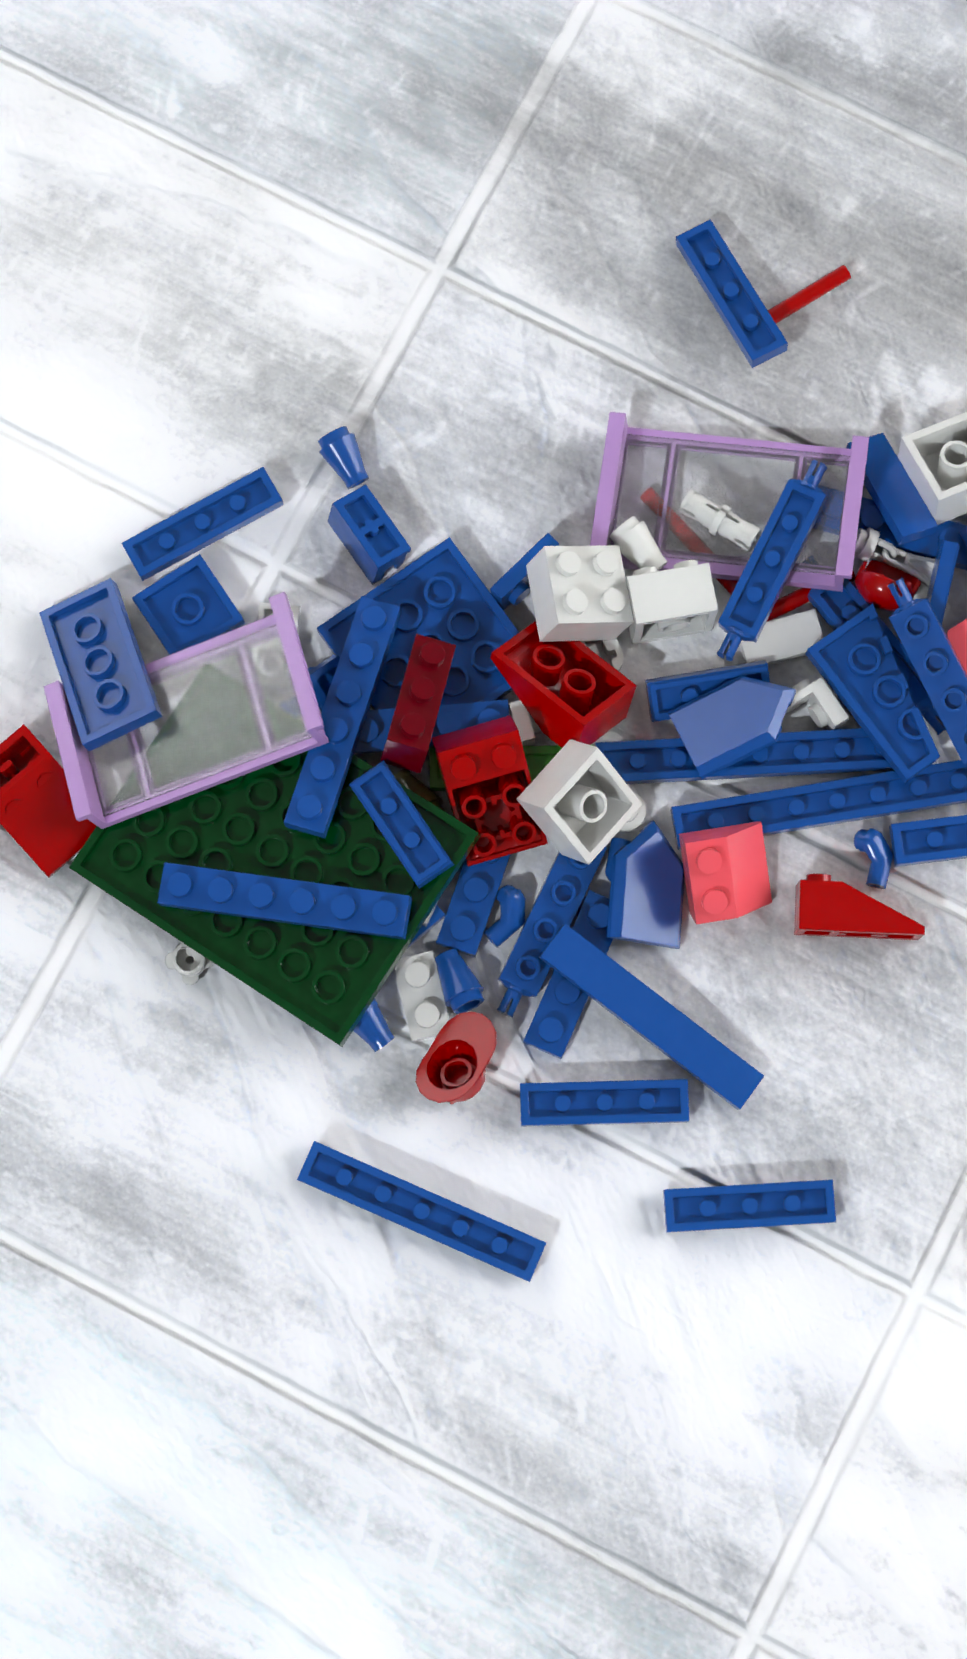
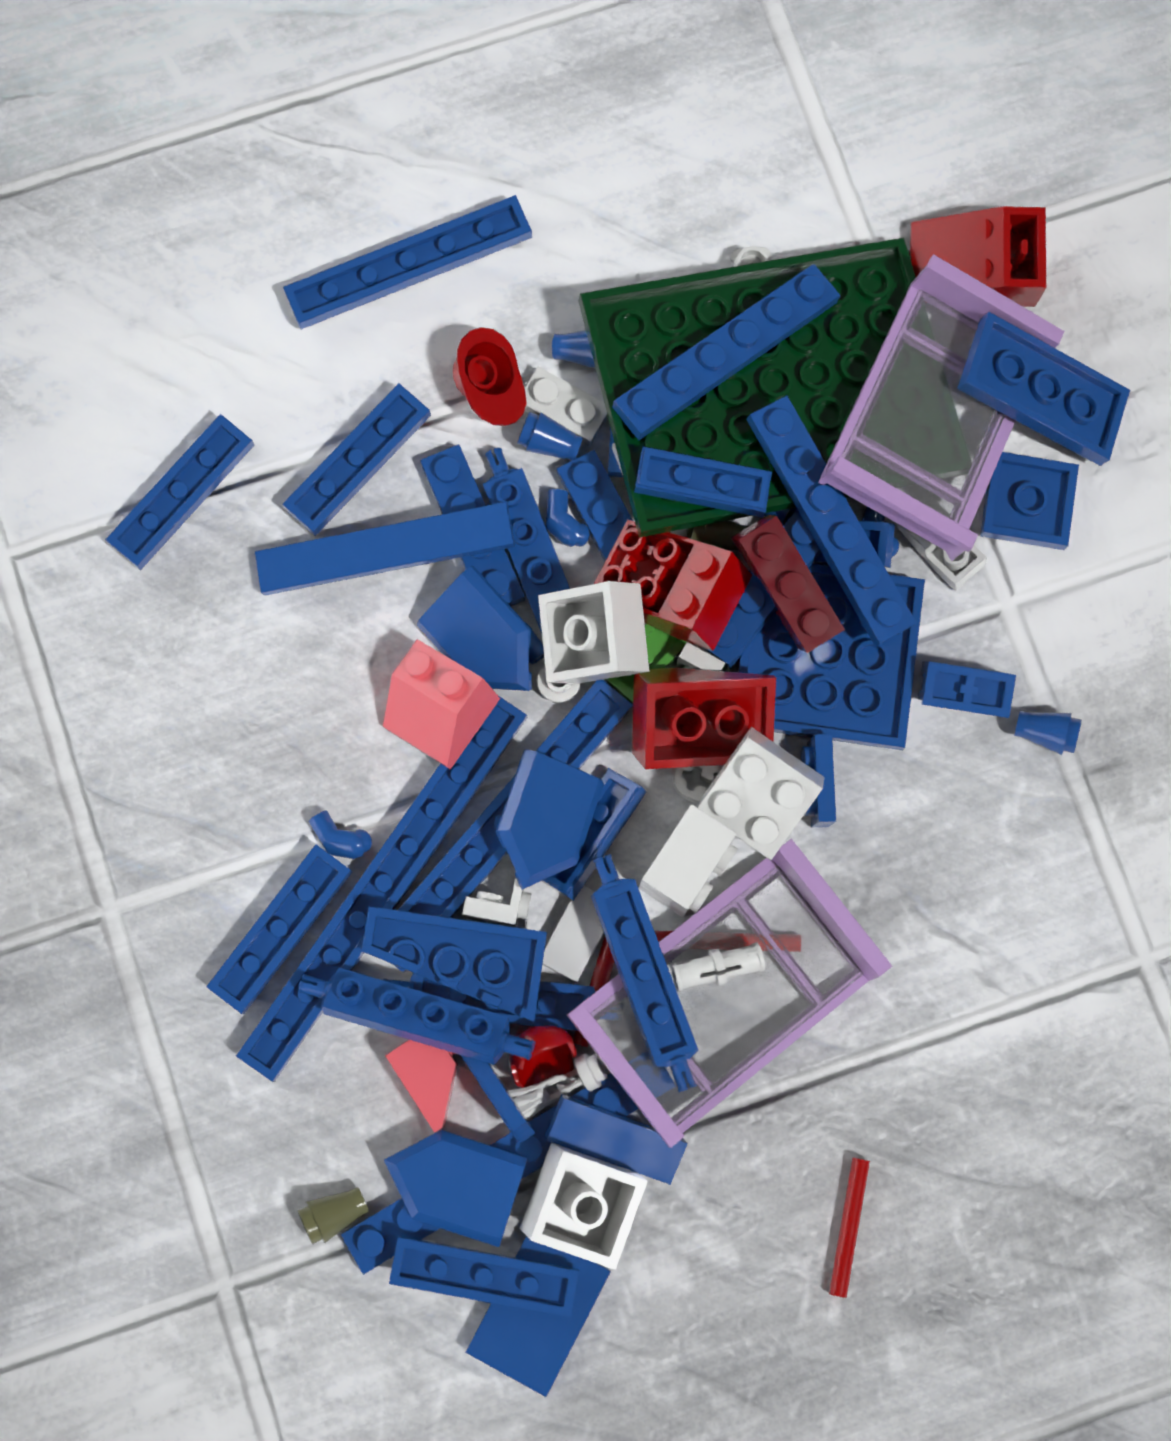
camera: 130 degrees right, 0 degrees up
blue plate [122,467,284,581] -> none
white cone [609,516,668,571] -> none
blue plate [676,219,788,368] -> none
red slope [794,874,925,940] -> none

